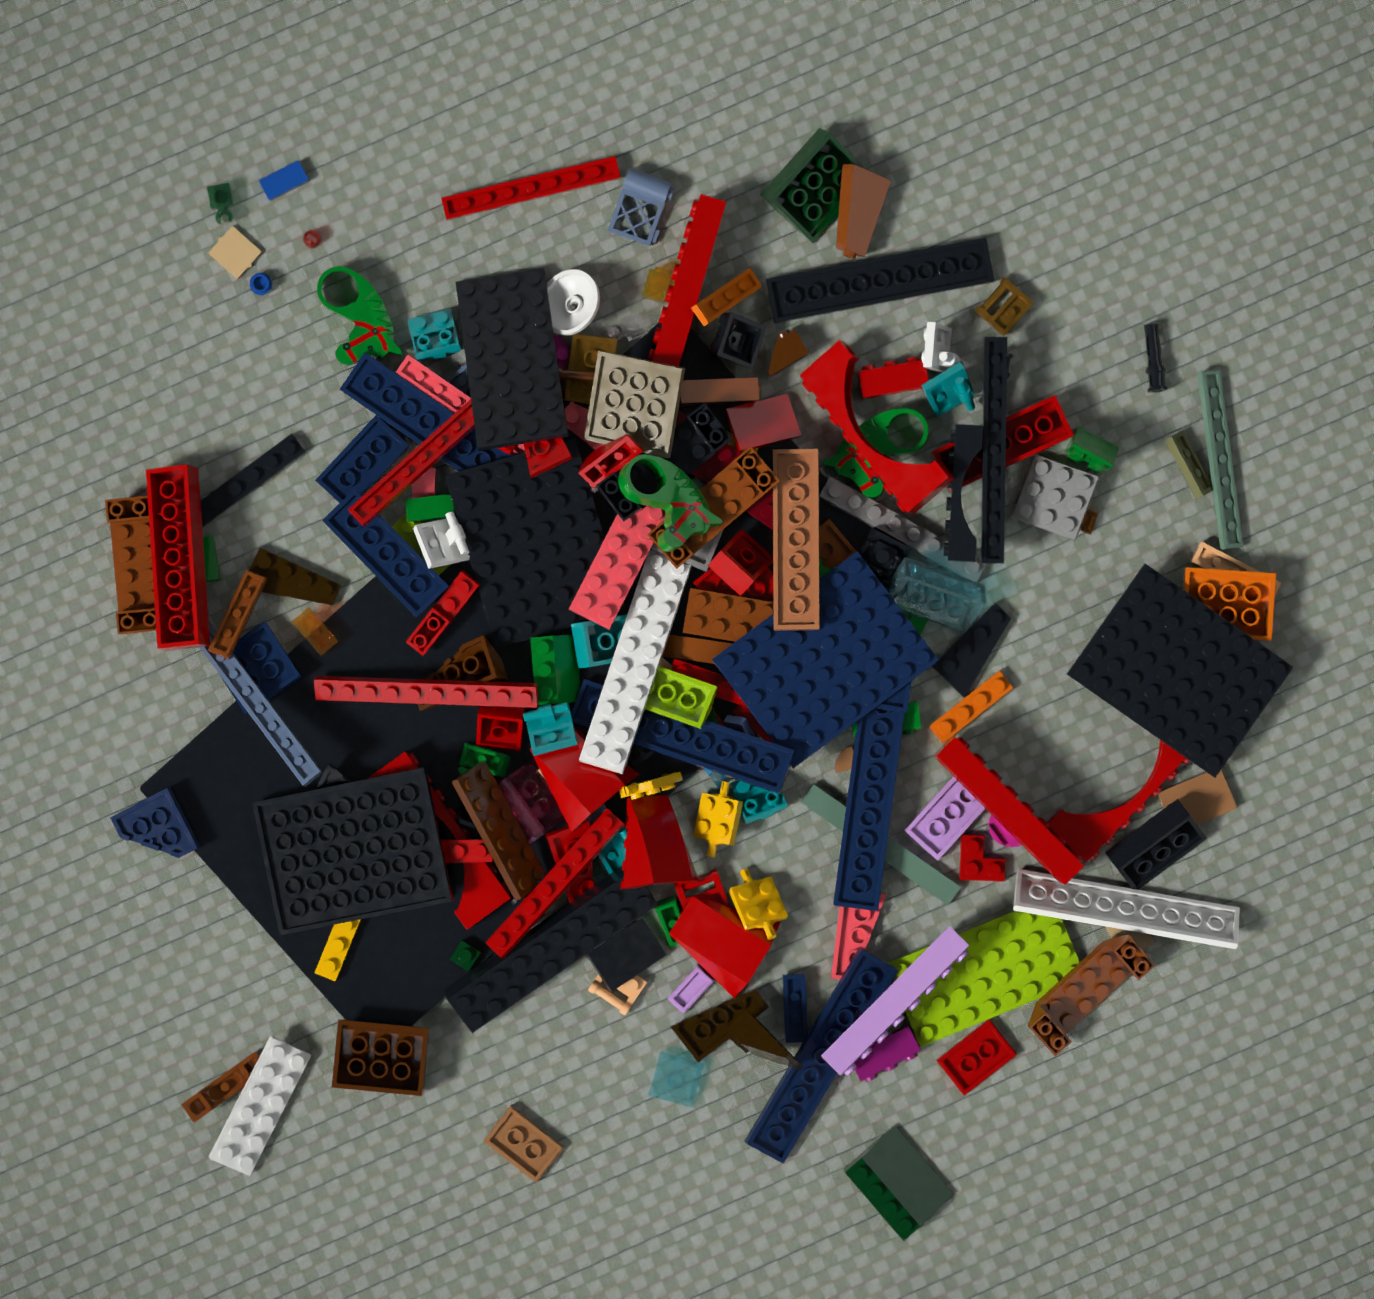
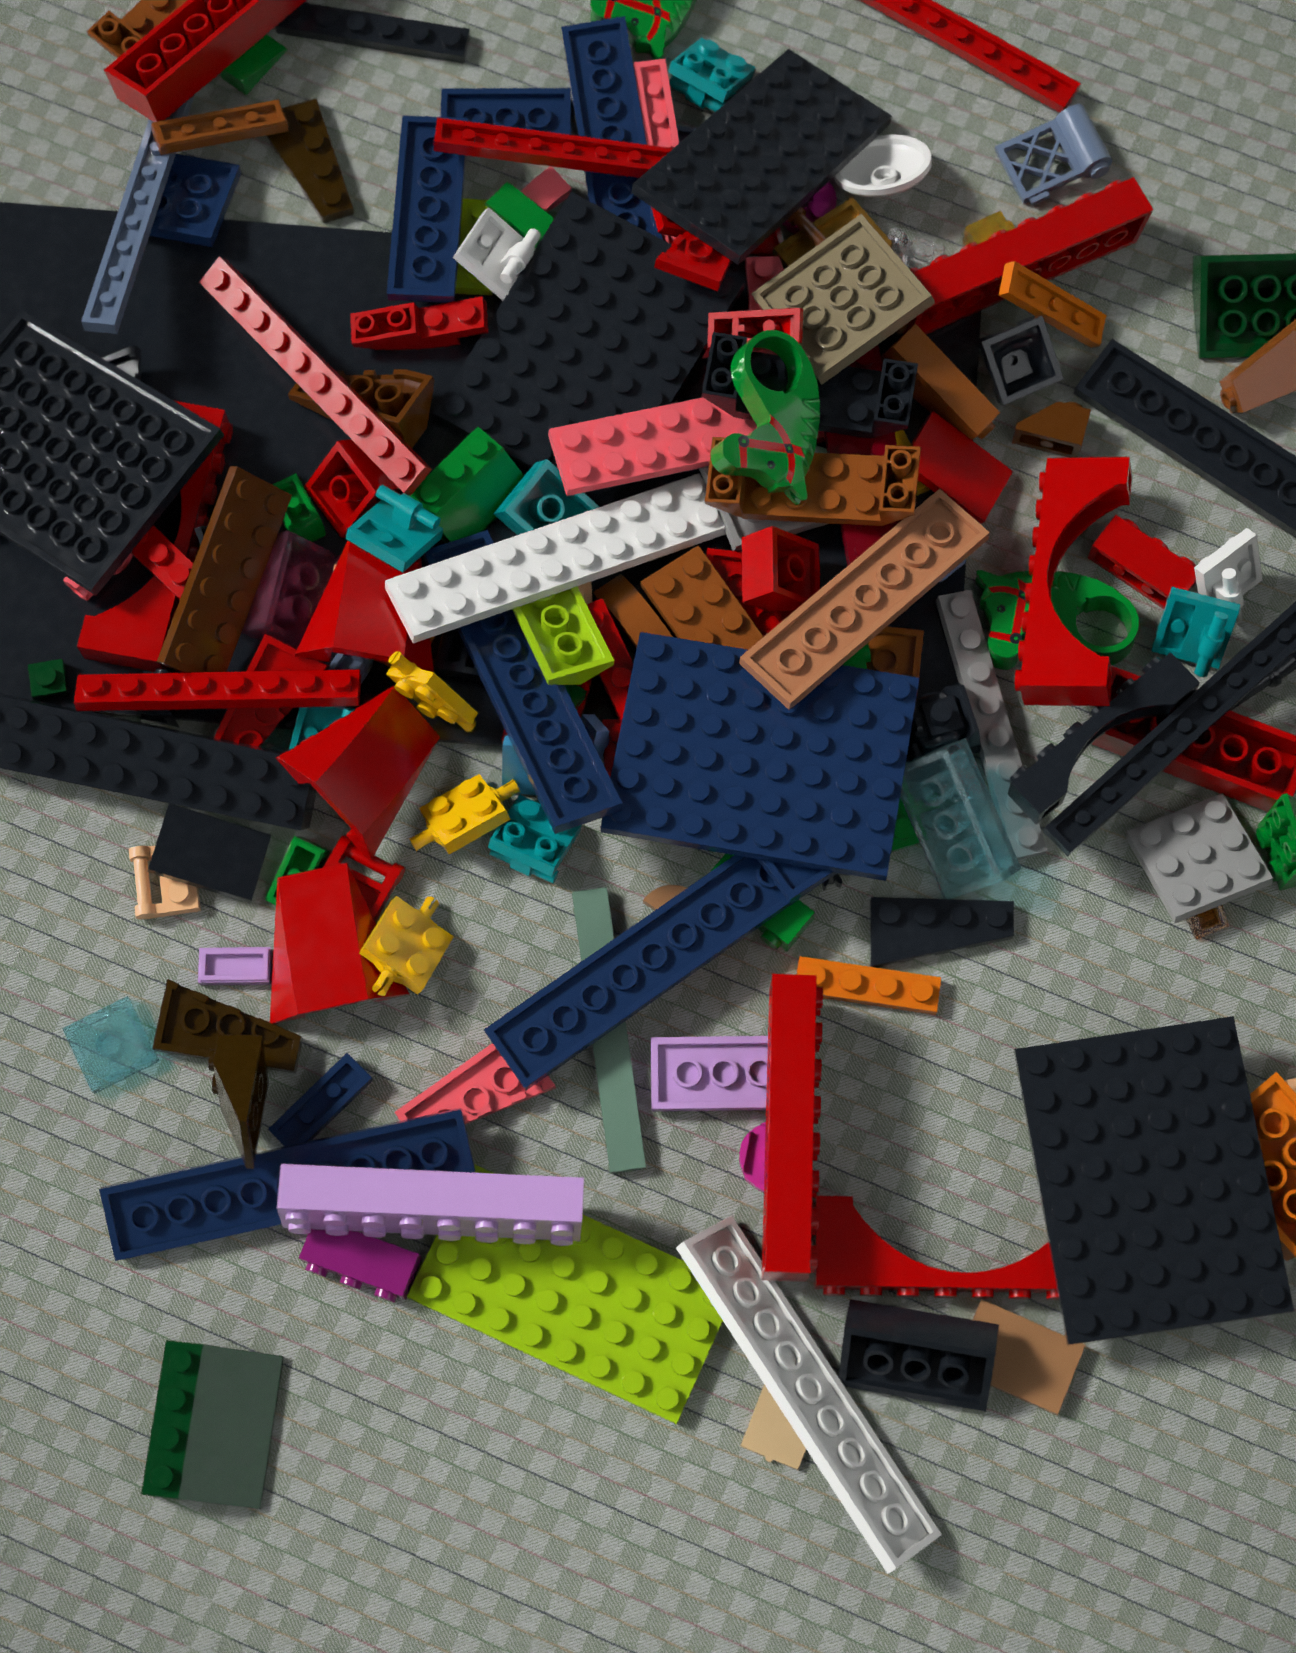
camera: 50 degrees right, 15 degrees down
clear orange plate [292,607,339,656] -> none
red tile [936,1019,1017,1096] -> none
red plate [959,835,1005,882] -> none
dark orange slope [1028,934,1156,1057] -> none

